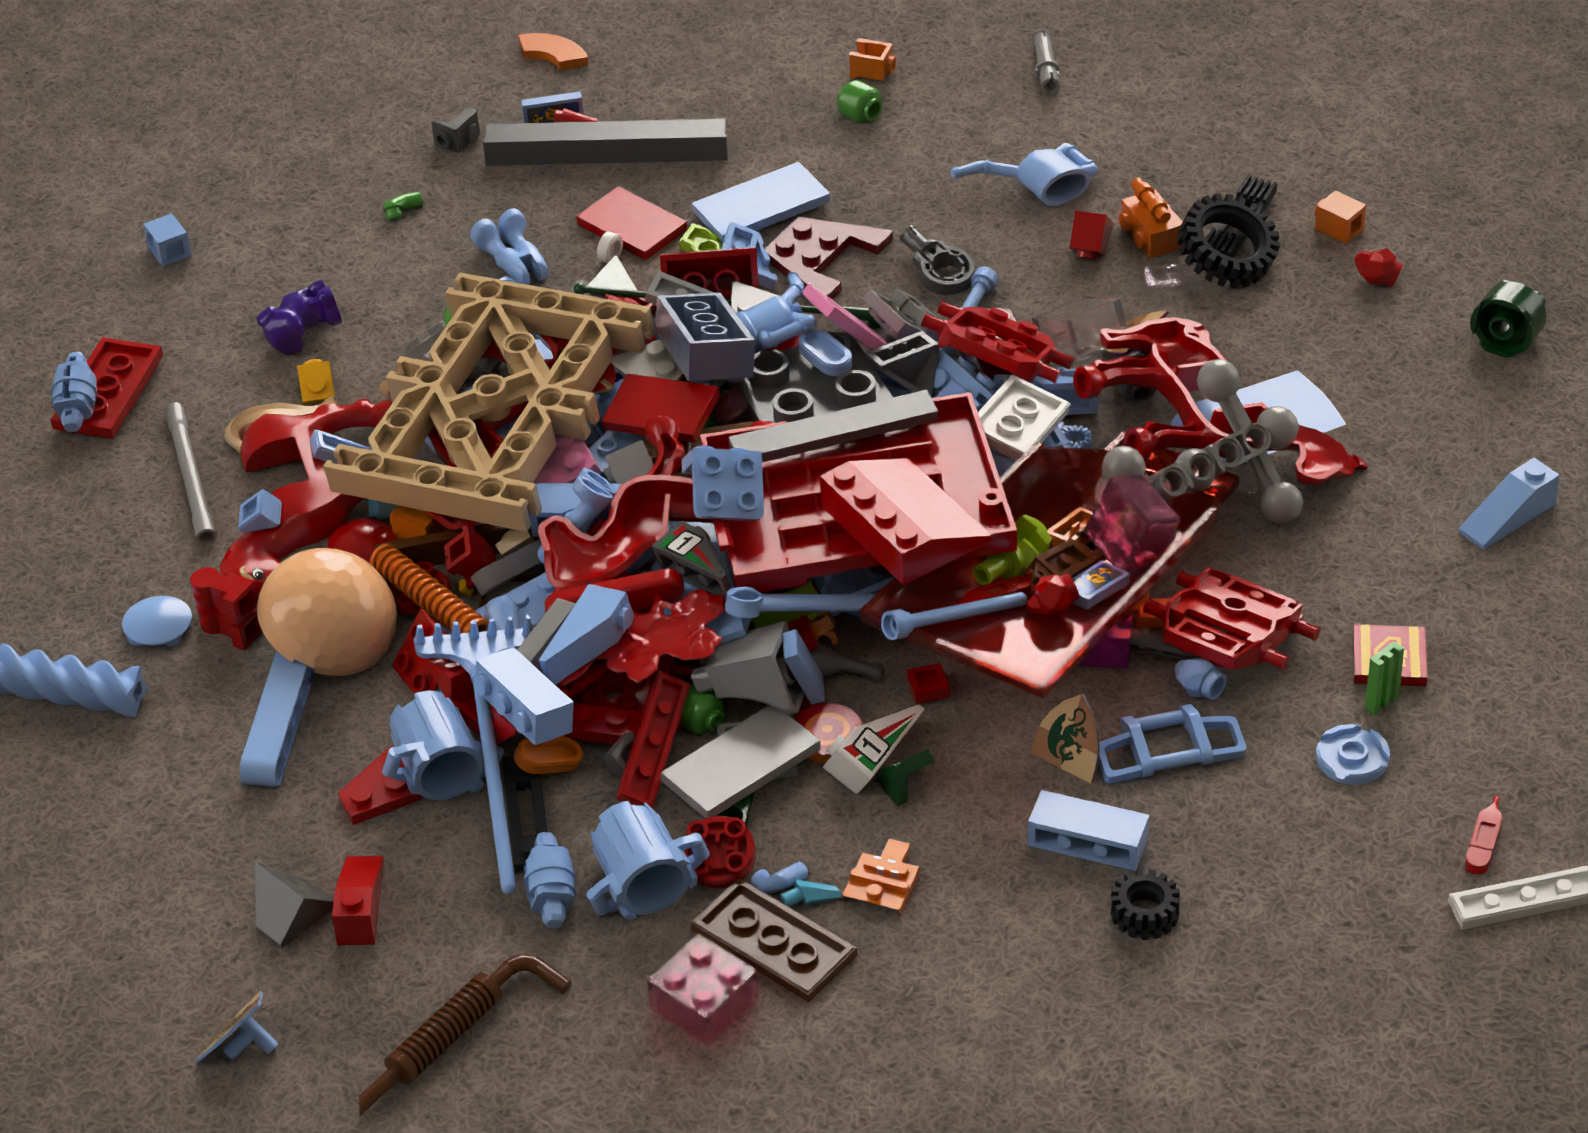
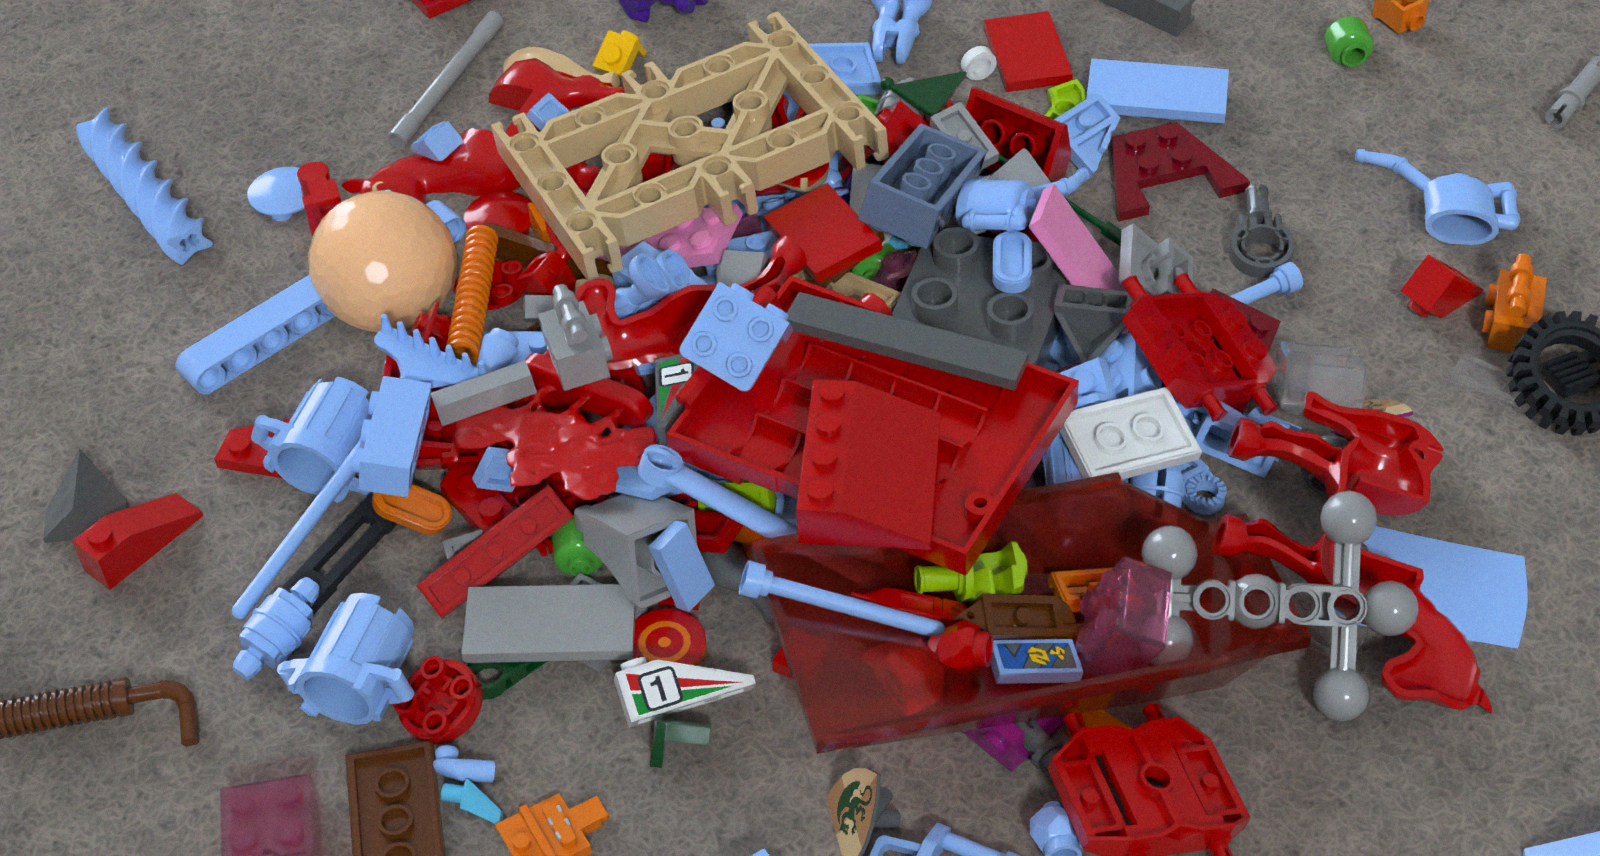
camera: 40 degrees right, 5 degrees up
light blue slope [539,584,634,685] -> none
none -> light blue tile [472,446,515,492]
none -> light grey brick [538,284,613,391]

